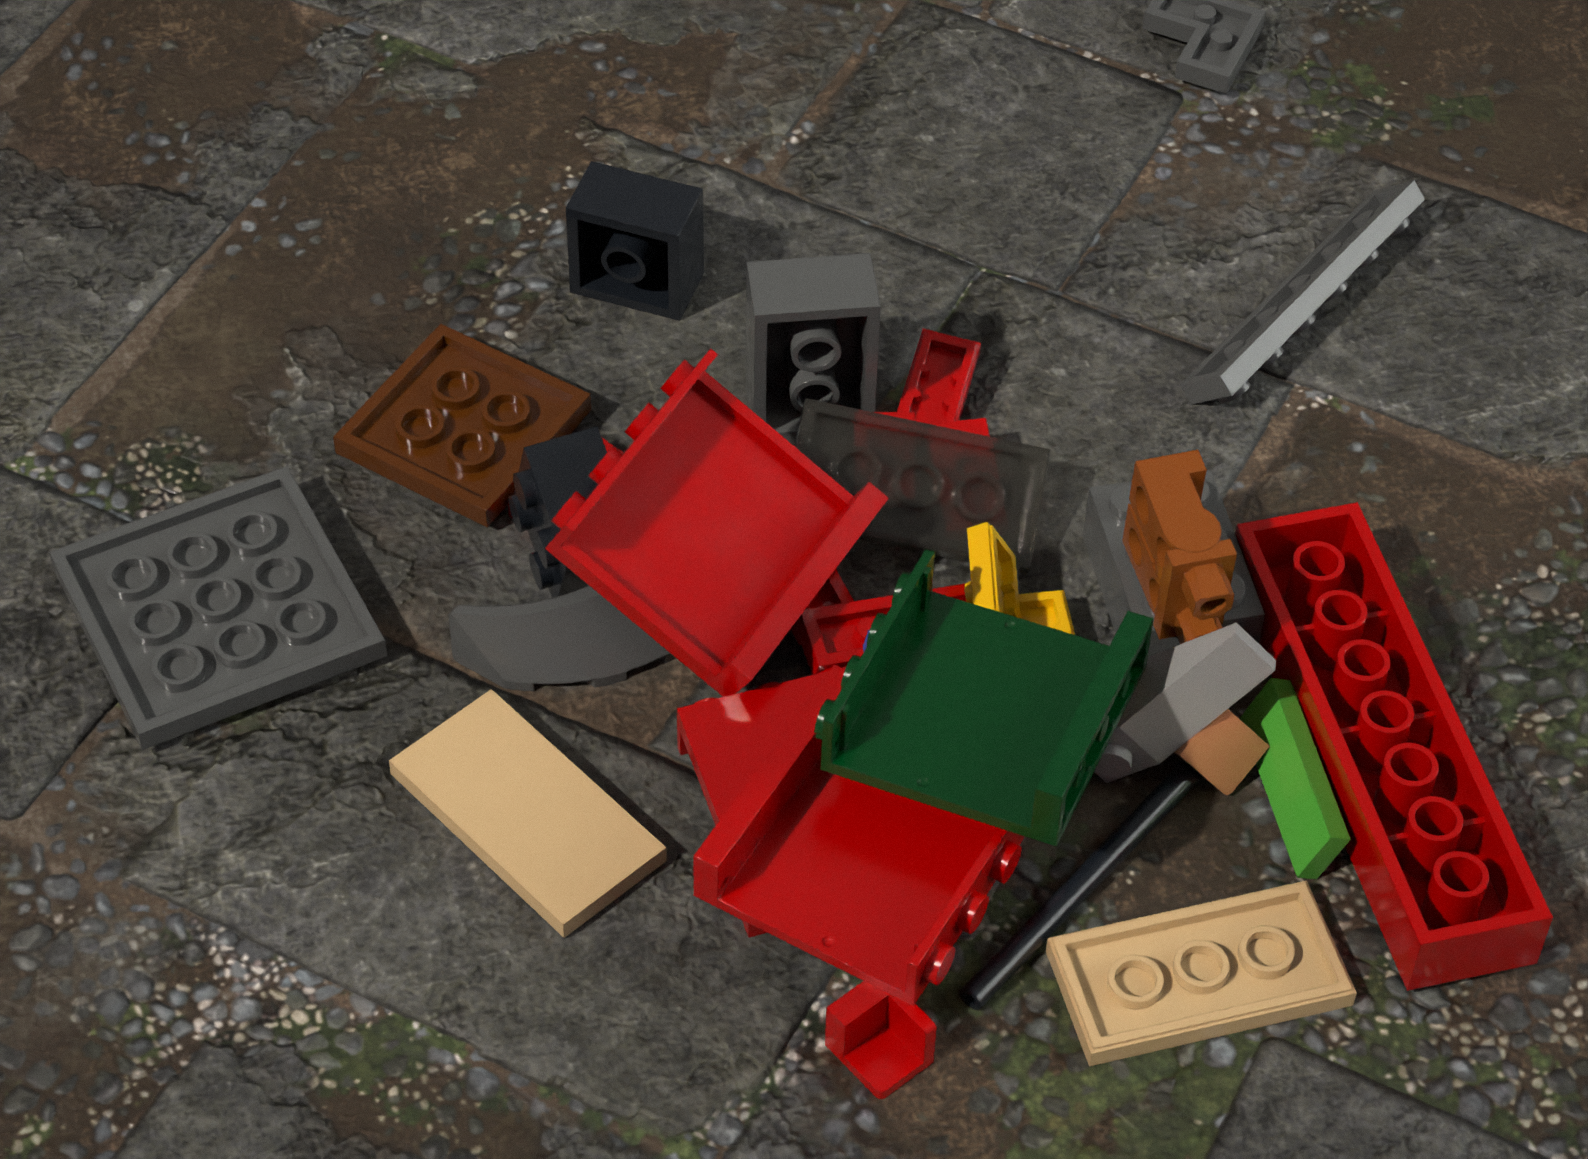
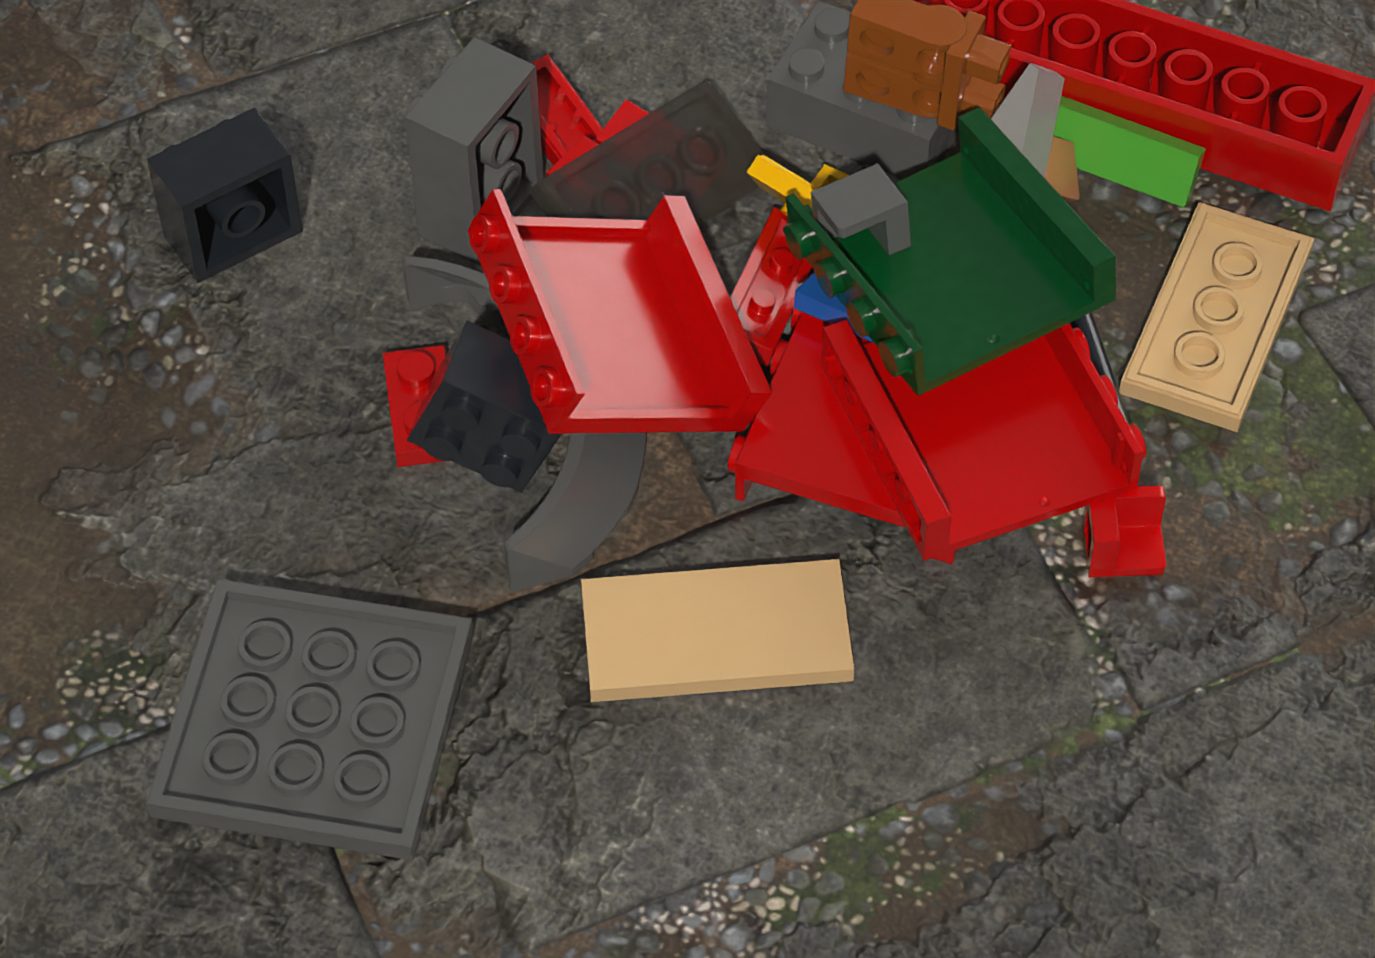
camera: 50 degrees left, 5 degrees up
reddish brown plate [333,324,591,528] -> none
none -> dark grey panel [811,163,911,255]

